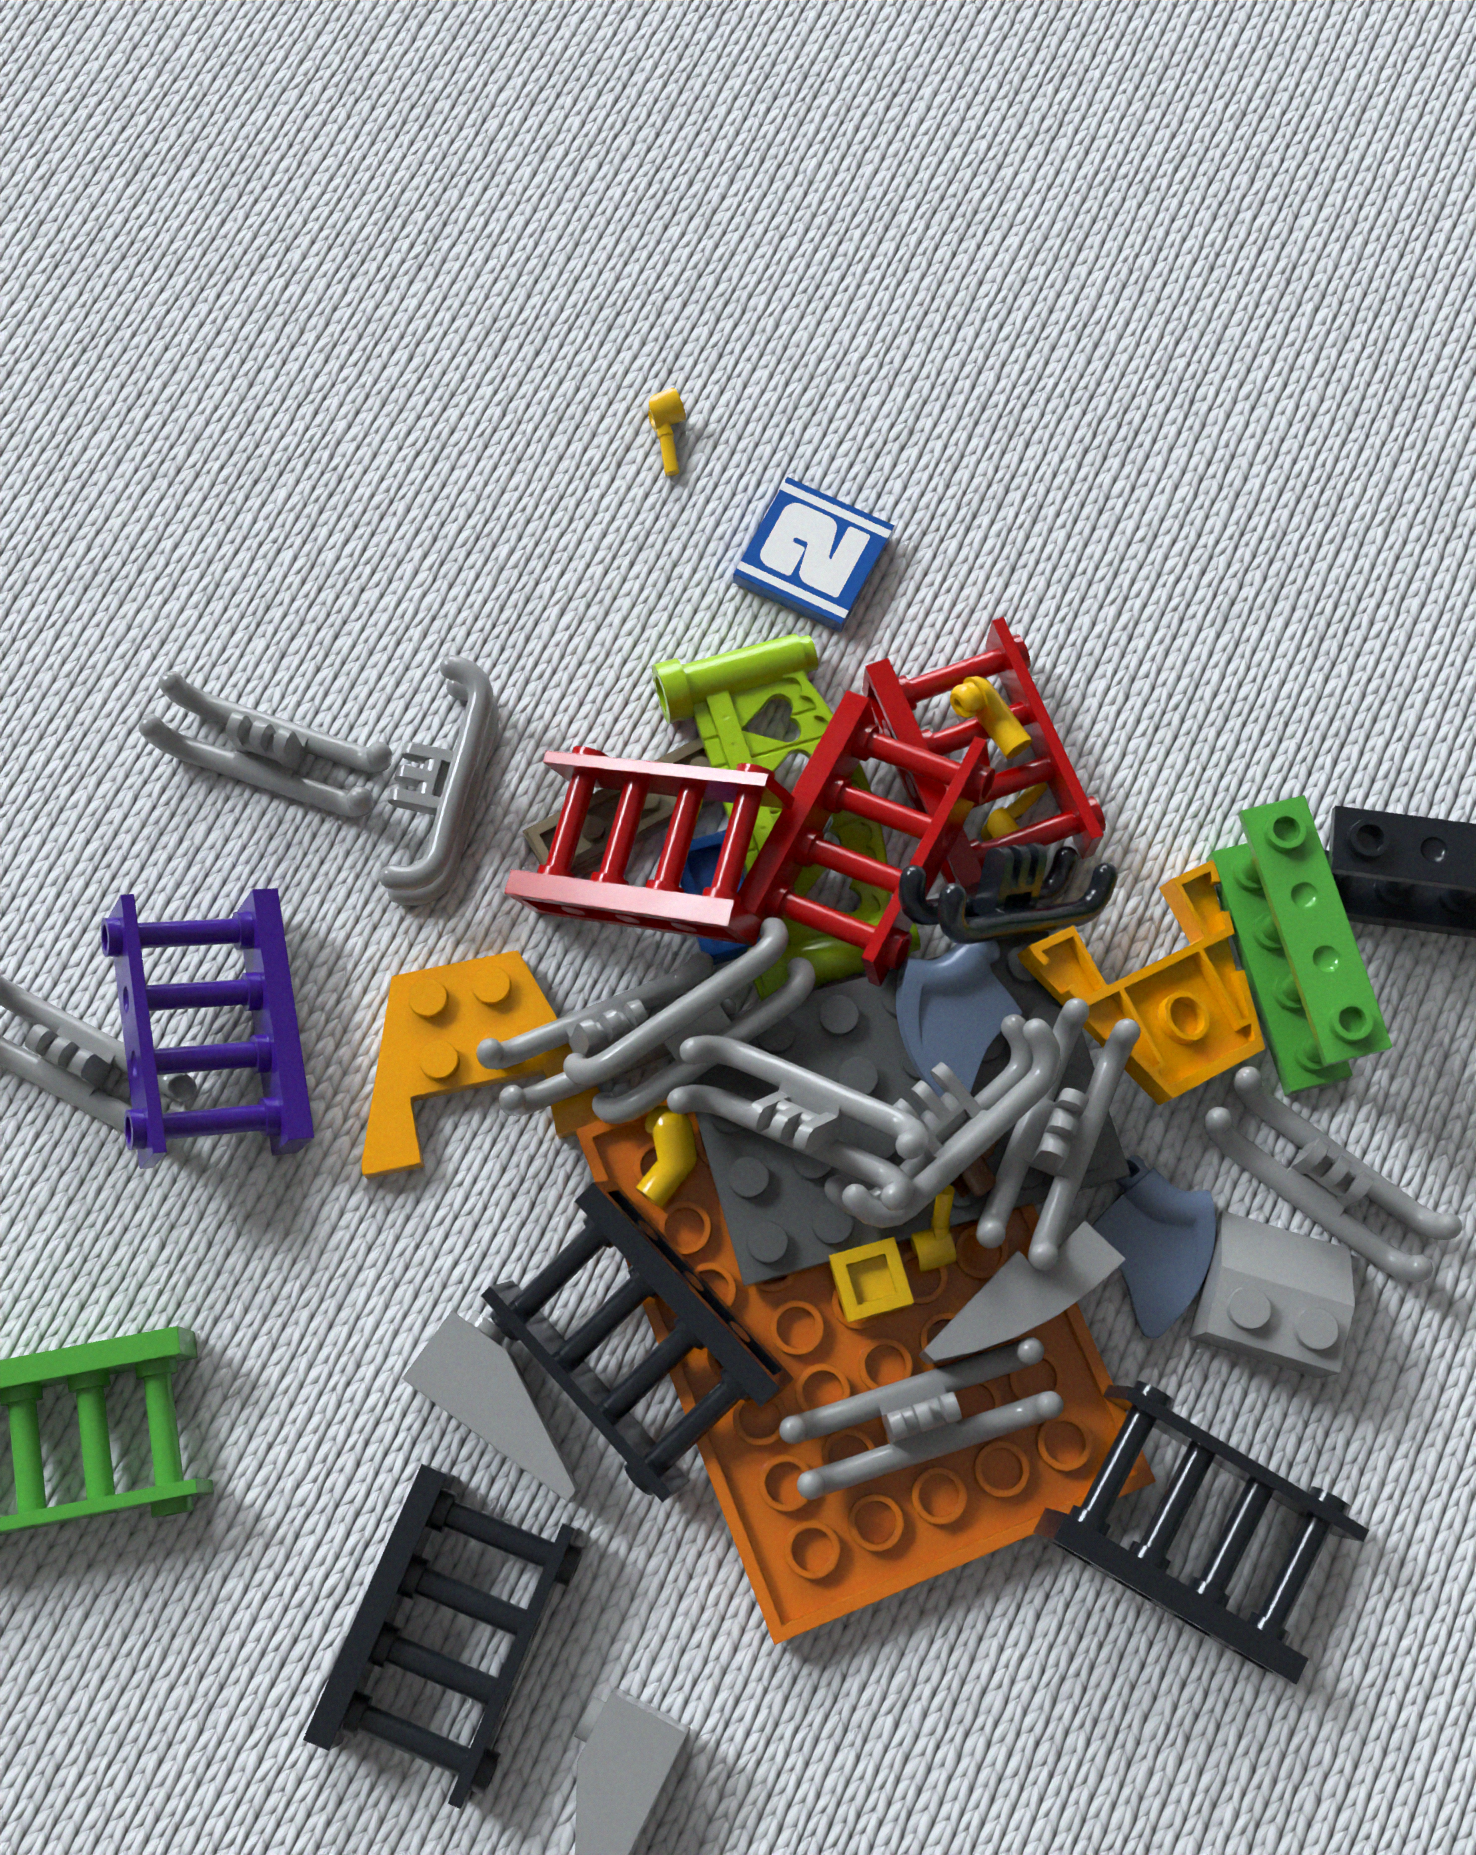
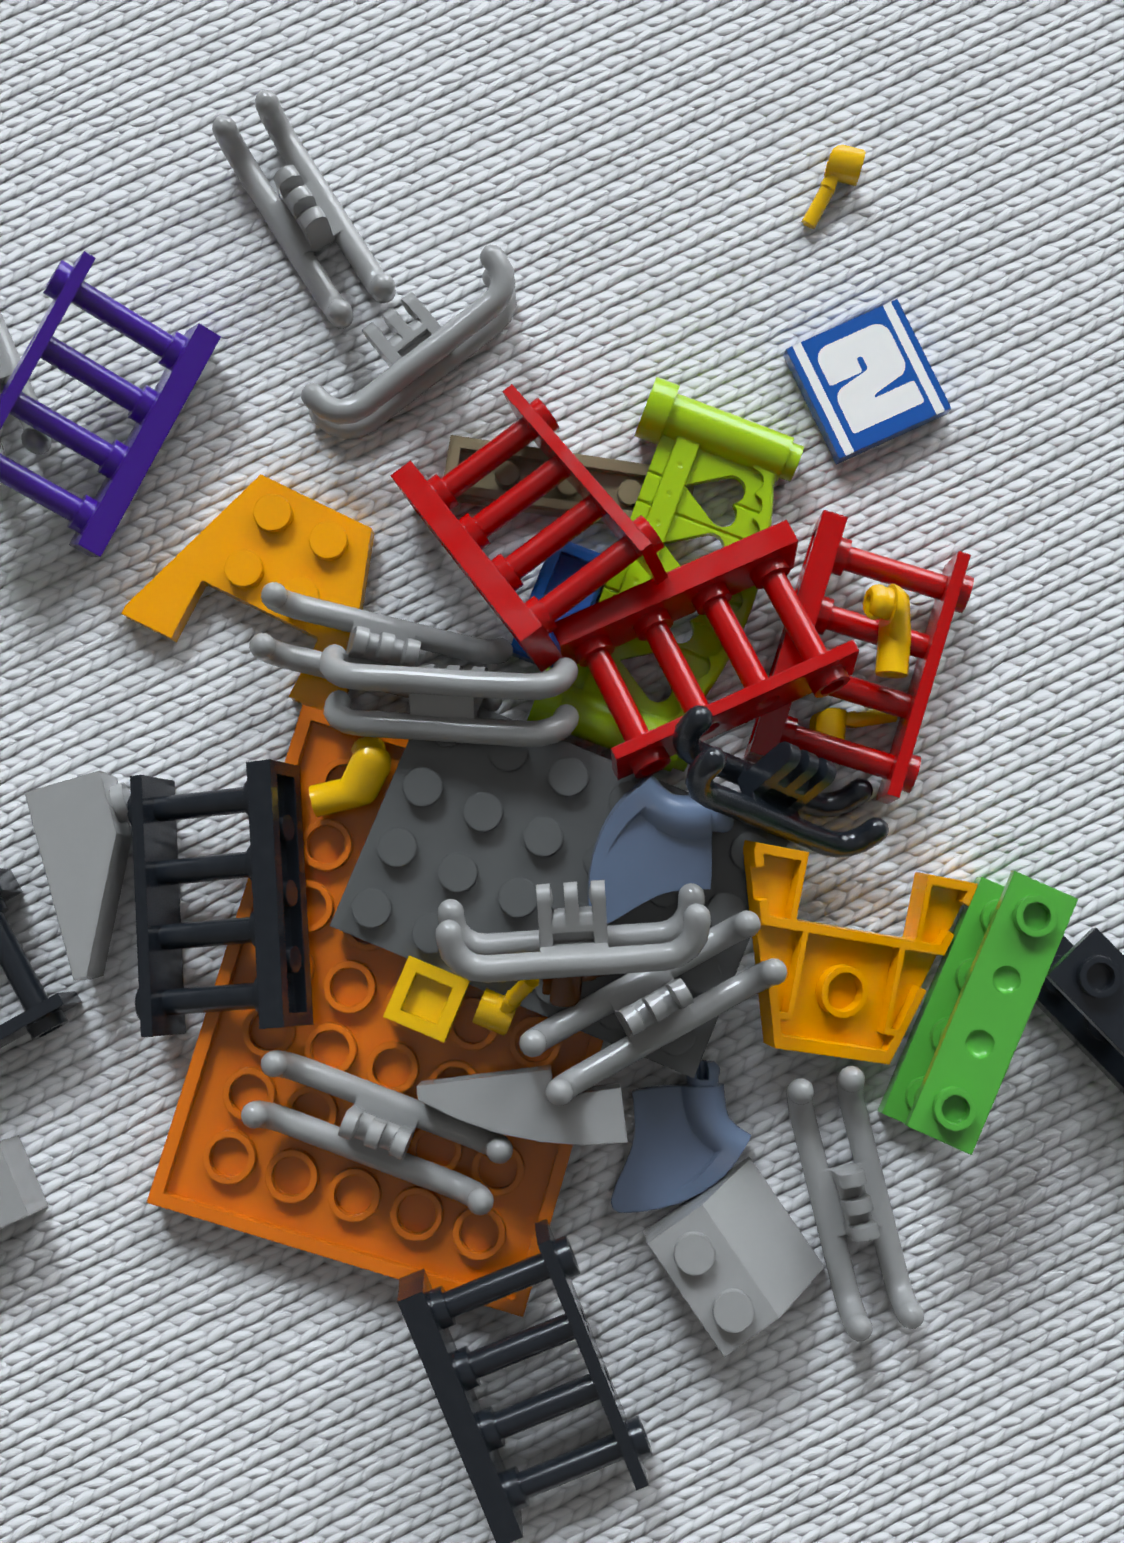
camera: 40 degrees right, 10 degrees up
light grey piece [667,1035,930,1211] -> none

